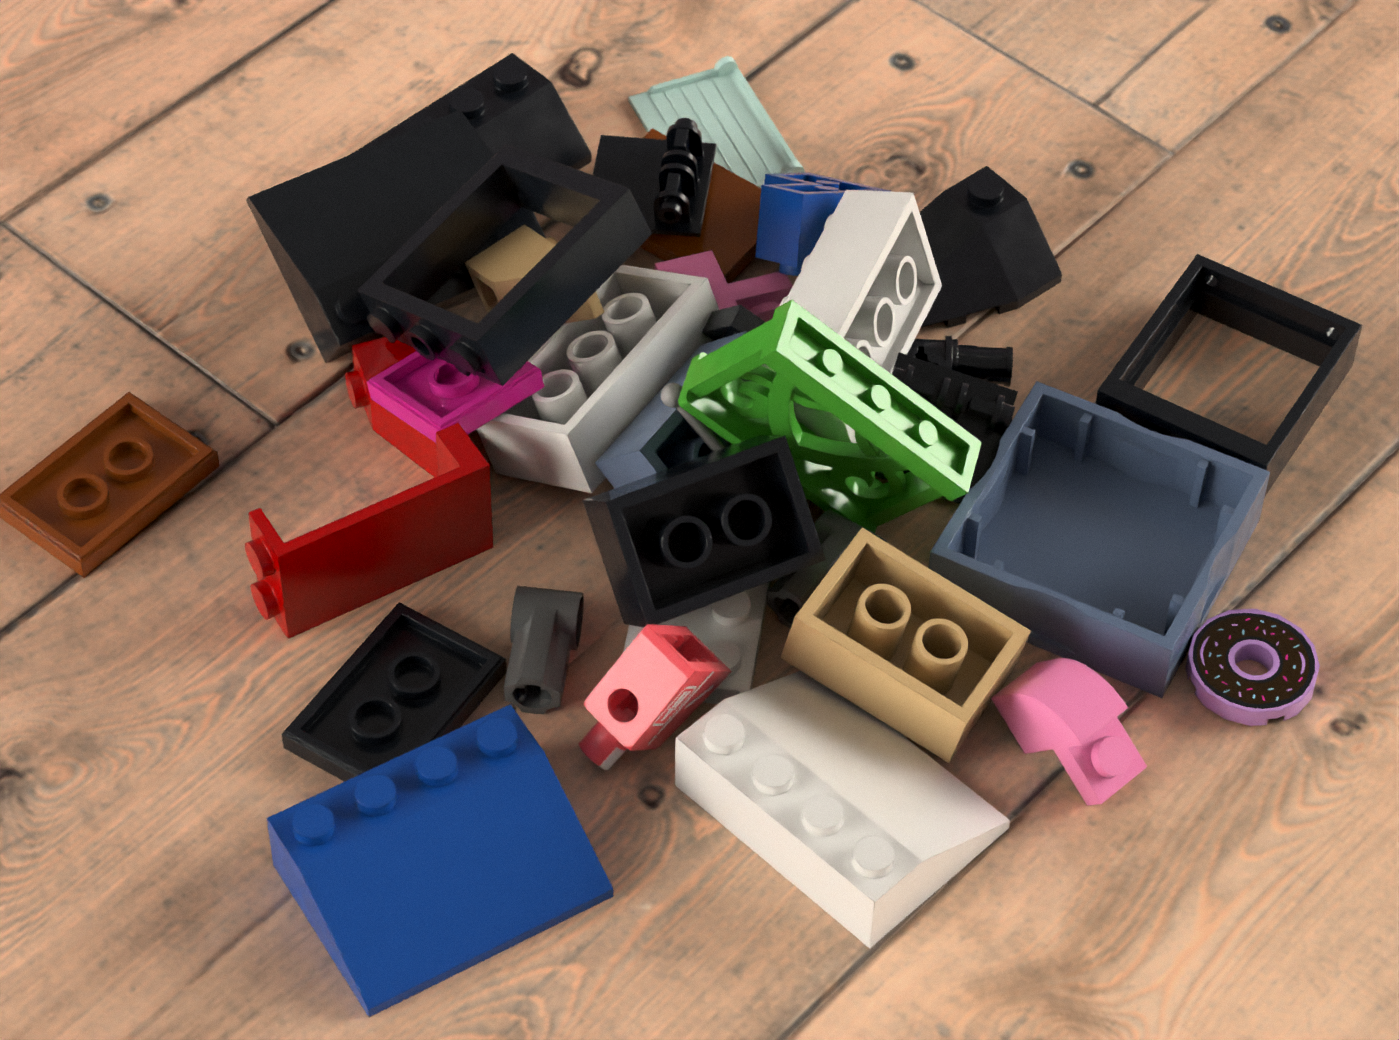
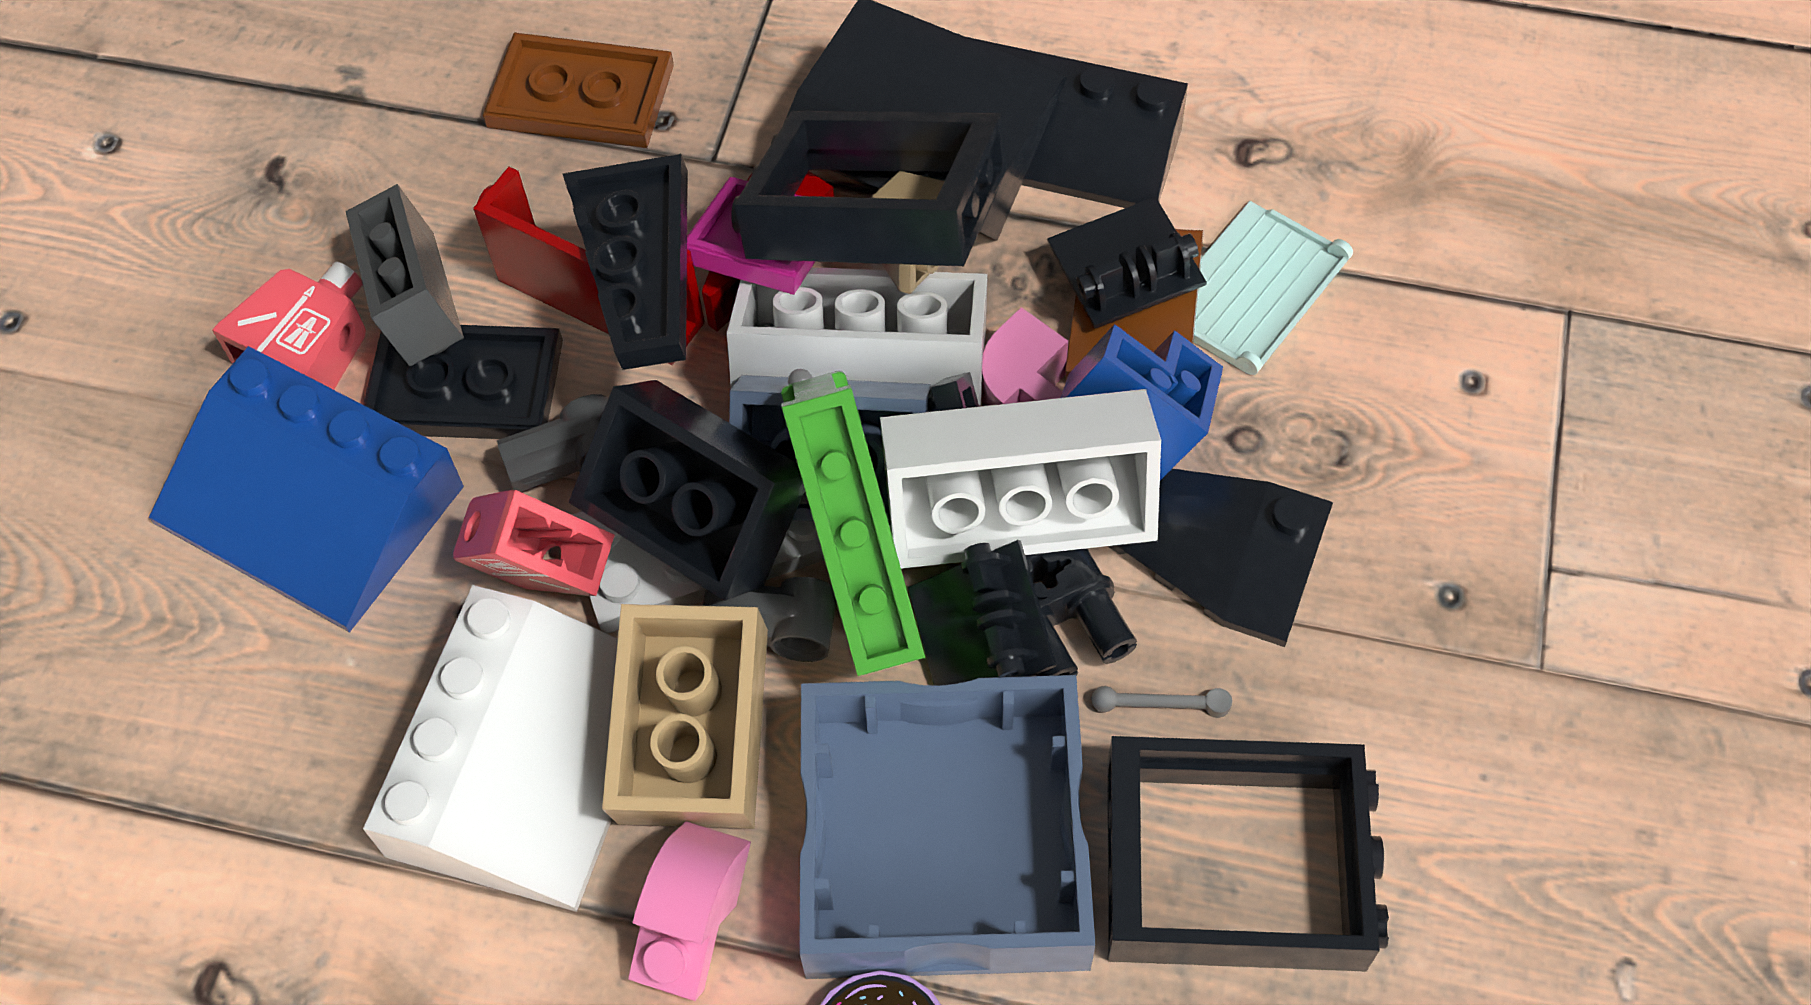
camera: 65 degrees right, 10 degrees up
none -> coral torso [212,262,366,390]
none -> dark grey brick [345,184,464,366]
none -> black wing [562,154,688,370]
none -> light grey hinge [1091,686,1232,718]

